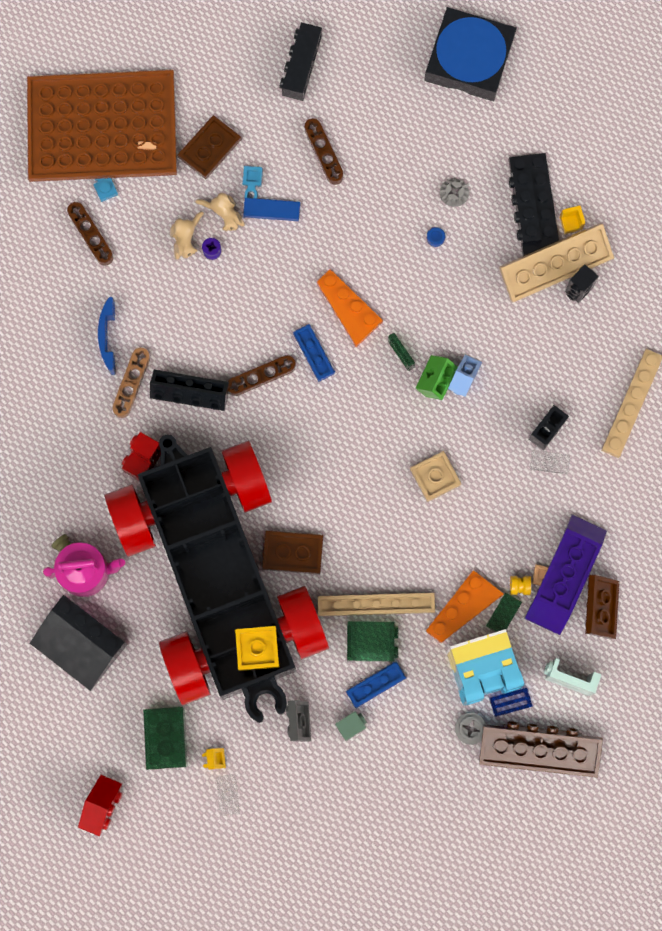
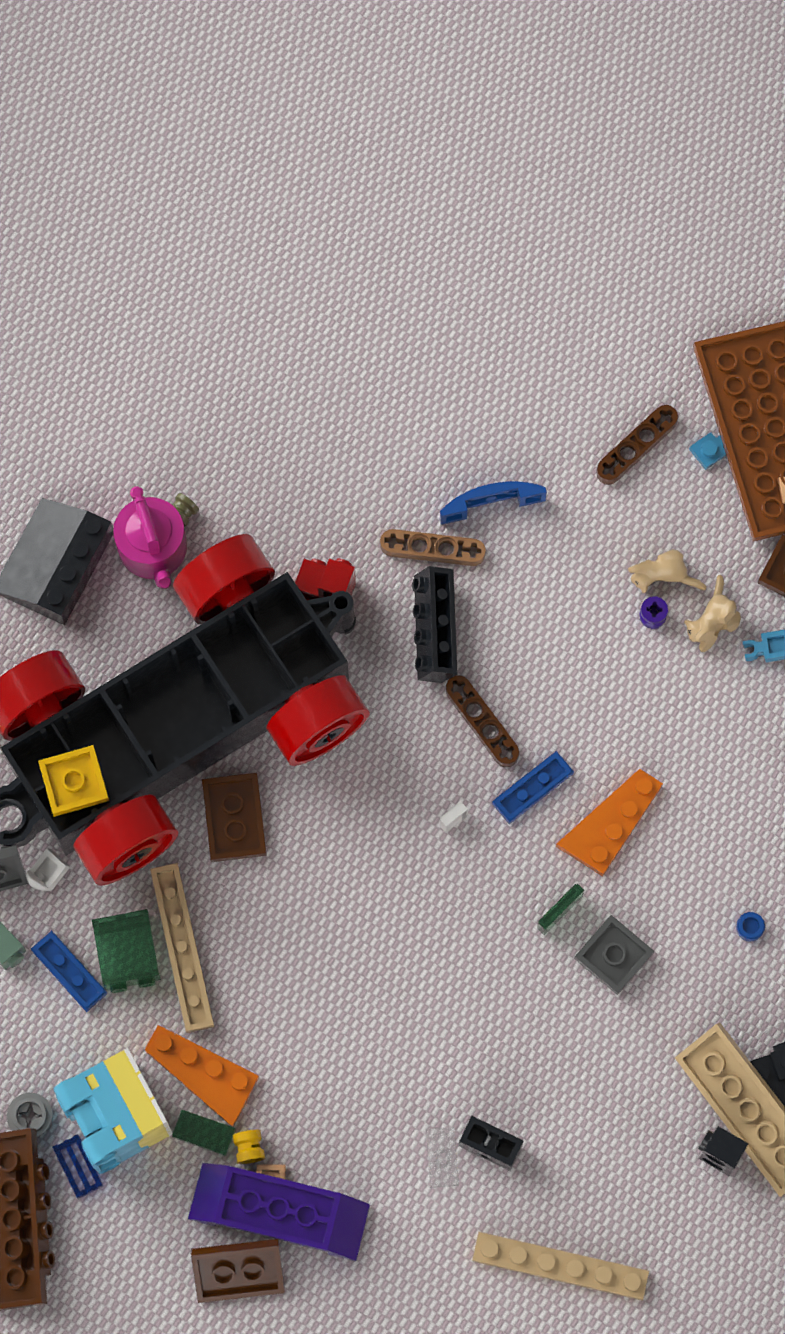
camera: 80 degrees right, 5 degrees down
blue tile [243,198,300,222] -> none
tan plate [410,451,461,502] -> none
bright green brick [415,355,458,400] -> none
light blue slope [448,354,482,397] -> none
light aqua panel [544,658,602,696] -> none
none -> white plate [26,849,70,891]
none -> white tile [440,802,468,833]
none -> dark grey plate [574,915,654,995]

